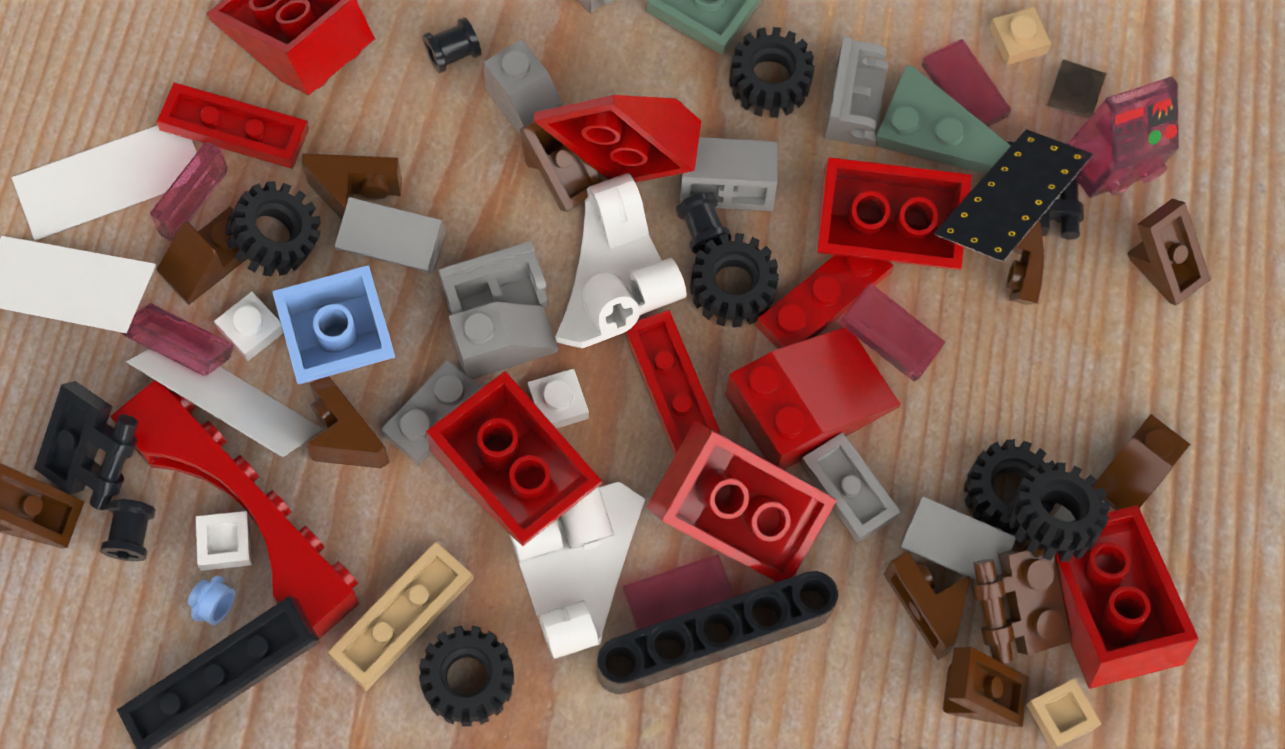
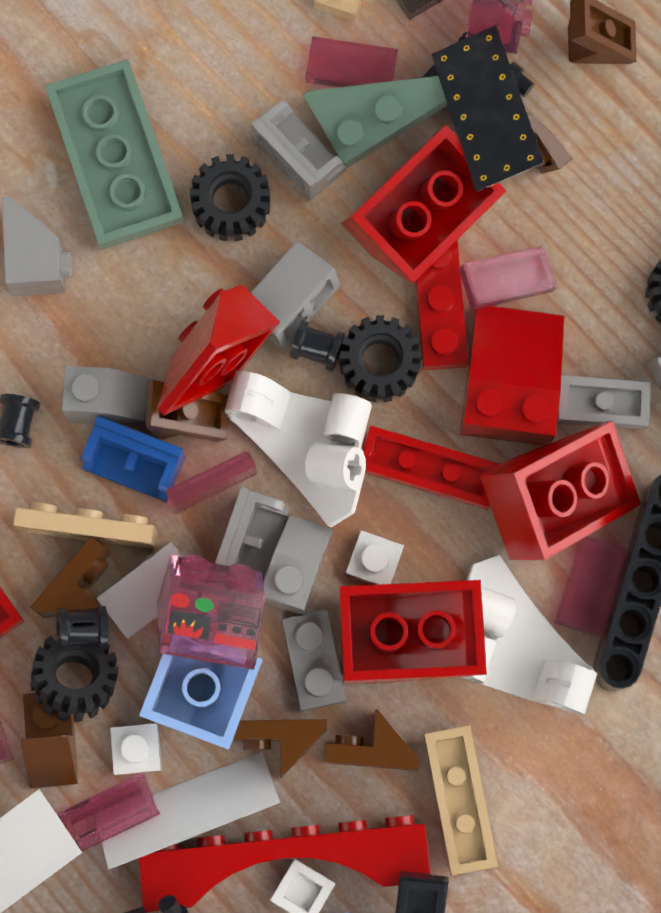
camera: 50 degrees left, 10 degrees up
black tyre [419,626,514,726] -> none
none -> tan plate [13,502,158,550]
none -> black bush [56,606,109,650]
none -> blue hinge [81,416,186,503]
none -> clear pink slope [157,555,265,670]
none -> clear pink tile [166,451,257,514]
none -> reddish brown slope [324,709,420,771]

